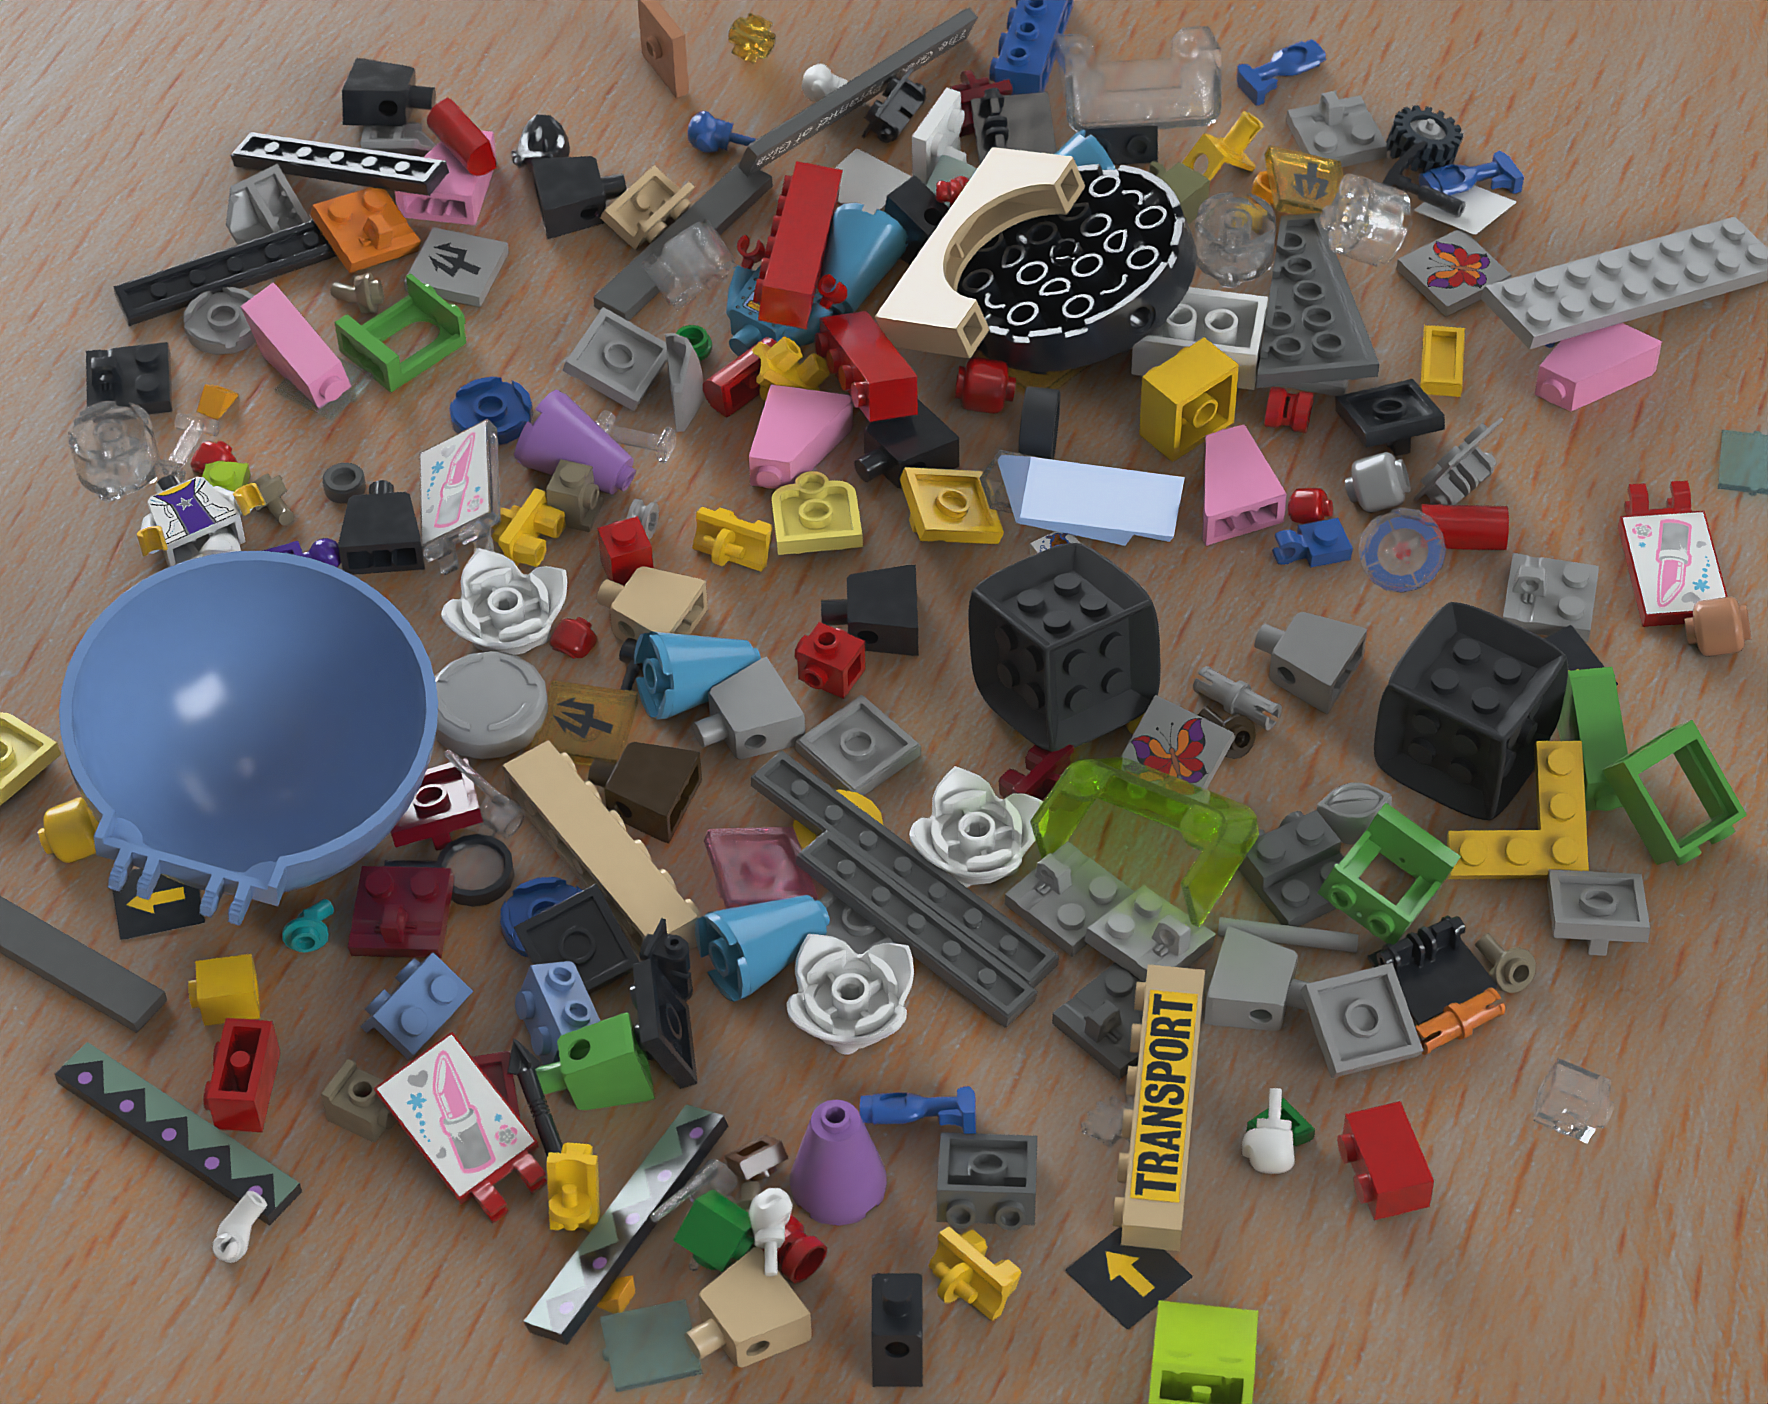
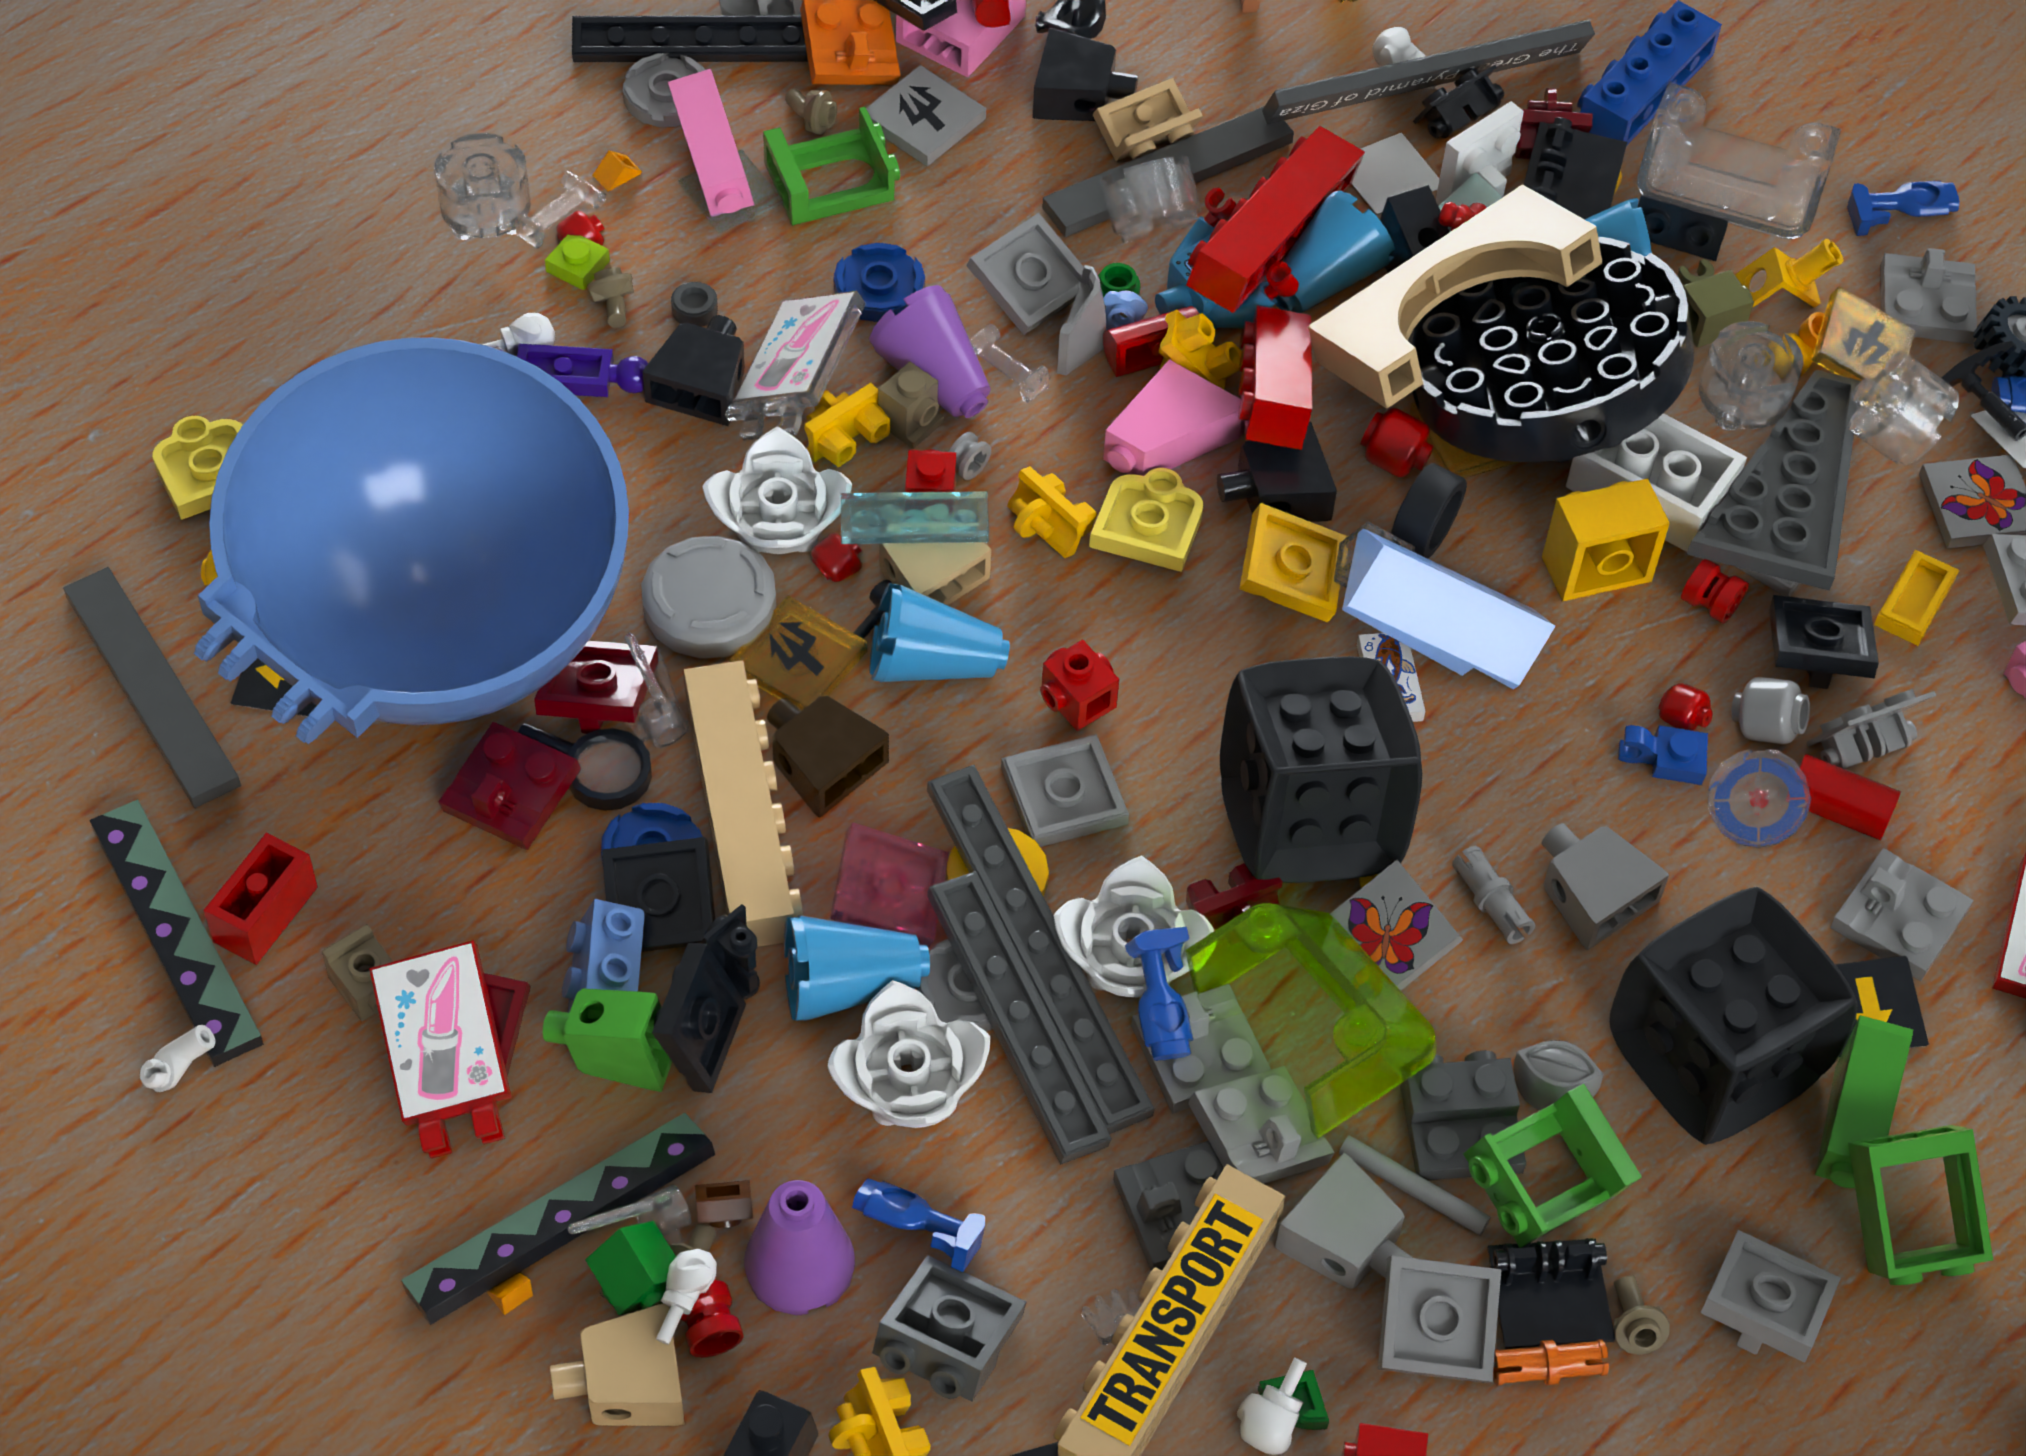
camera: 20 degrees right, 5 degrees up
black hinge [86,342,173,421] -> none
torso [137,475,266,567] -> none
yellow brick [188,954,260,1026] -> none
teal plate [282,899,334,953] -> none
medium blue bracket [360,952,473,1060] -> none
black piece [507,1039,563,1158] -> none
yellow hips [547,1143,600,1232] -> none
clear light blue piece [600,1299,702,1393] -> none
blue piece [688,111,756,153] -> none
light grey torso [693,657,805,760] -> none
black torso [821,565,919,656] -> none
dark brown plate [1198,706,1256,759] -> none
bright pink slope [1203,424,1287,546] -> none
yellow plate [1447,741,1589,879] -> none
none -> clear light blue plate [841,491,989,544]
none -> light blue plate [1103,291,1148,330]
none -> blue piece [1125,927,1193,1061]

